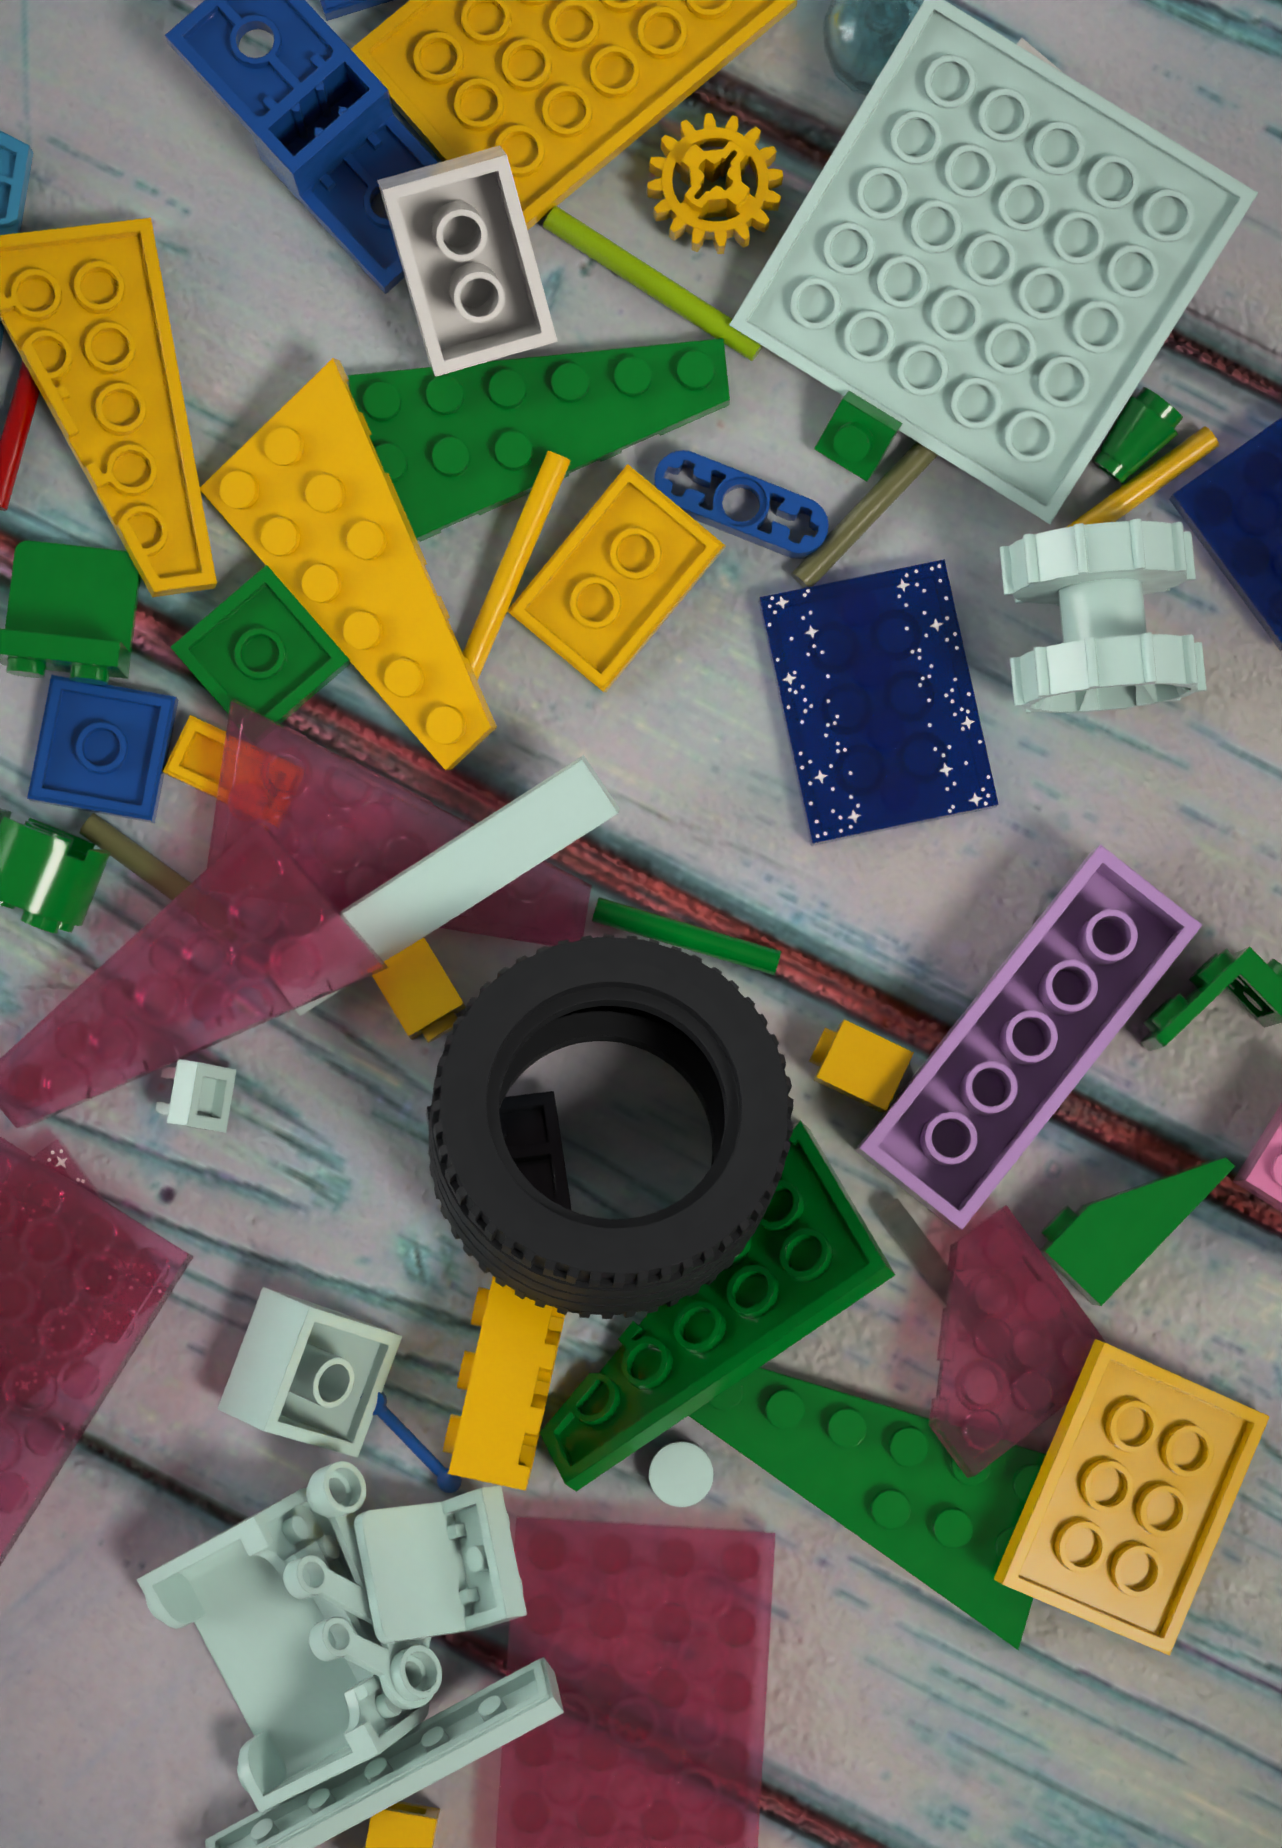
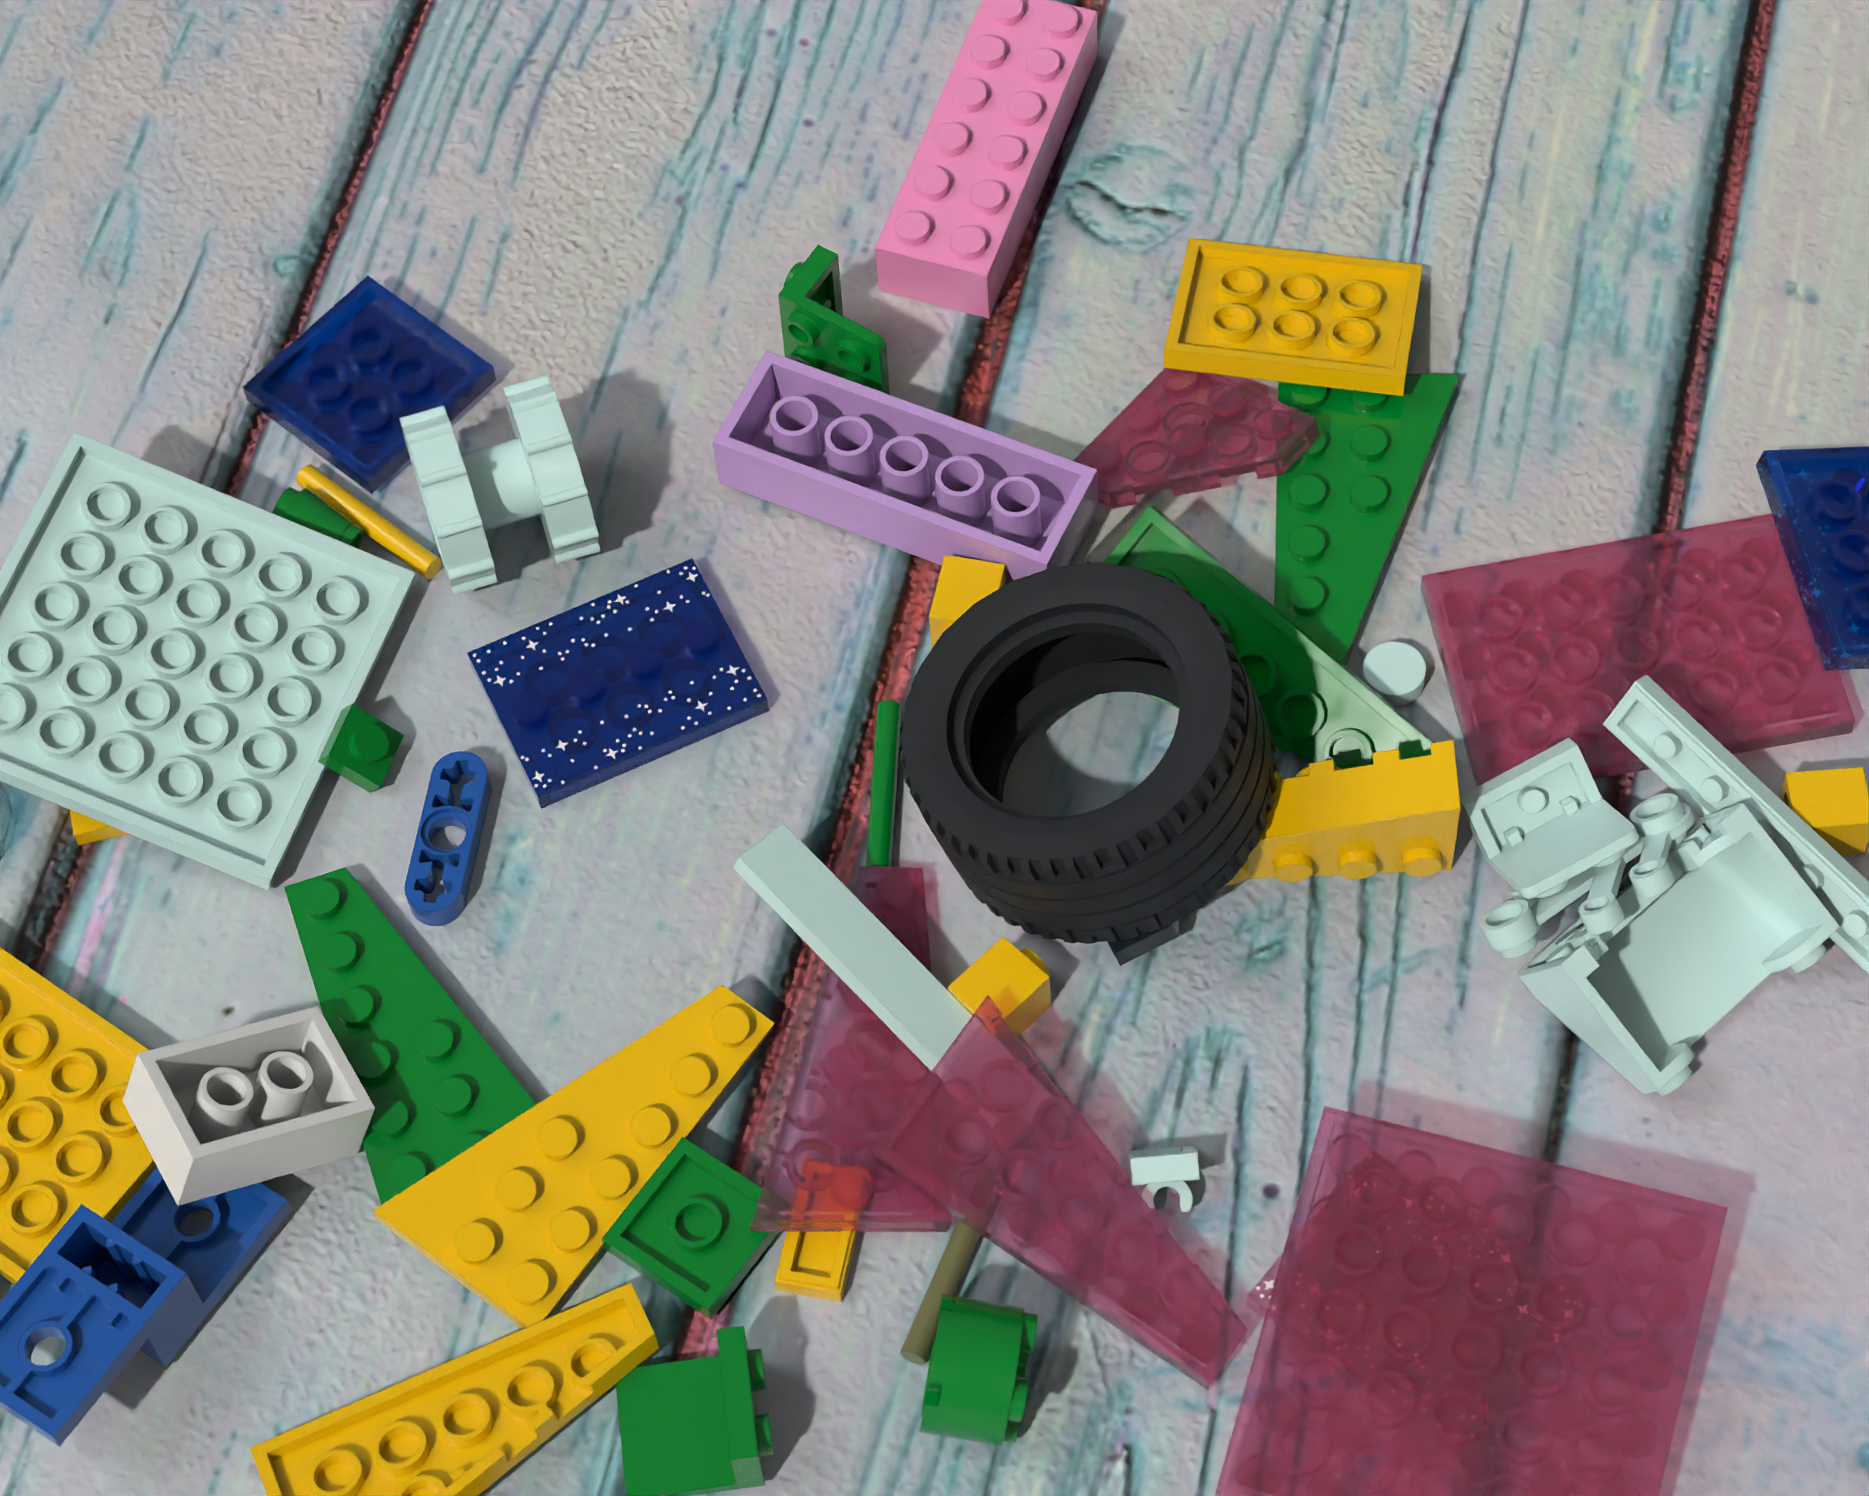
camera: 95 degrees left, 25 degrees down
blue tile [27,675,179,823] -> none
light aqua slope [218,1287,402,1458] -> none
blue hinge [360,1392,462,1493] -> none
yellow bar [462,451,571,681] -> none
yellow tile [507,464,726,692] -> none
lime bar [543,206,763,361] -> none
yellow gear [647,113,783,254] -> none
olive bar [791,442,938,590] -> none
green slope [1038,1157,1235,1306] -> none

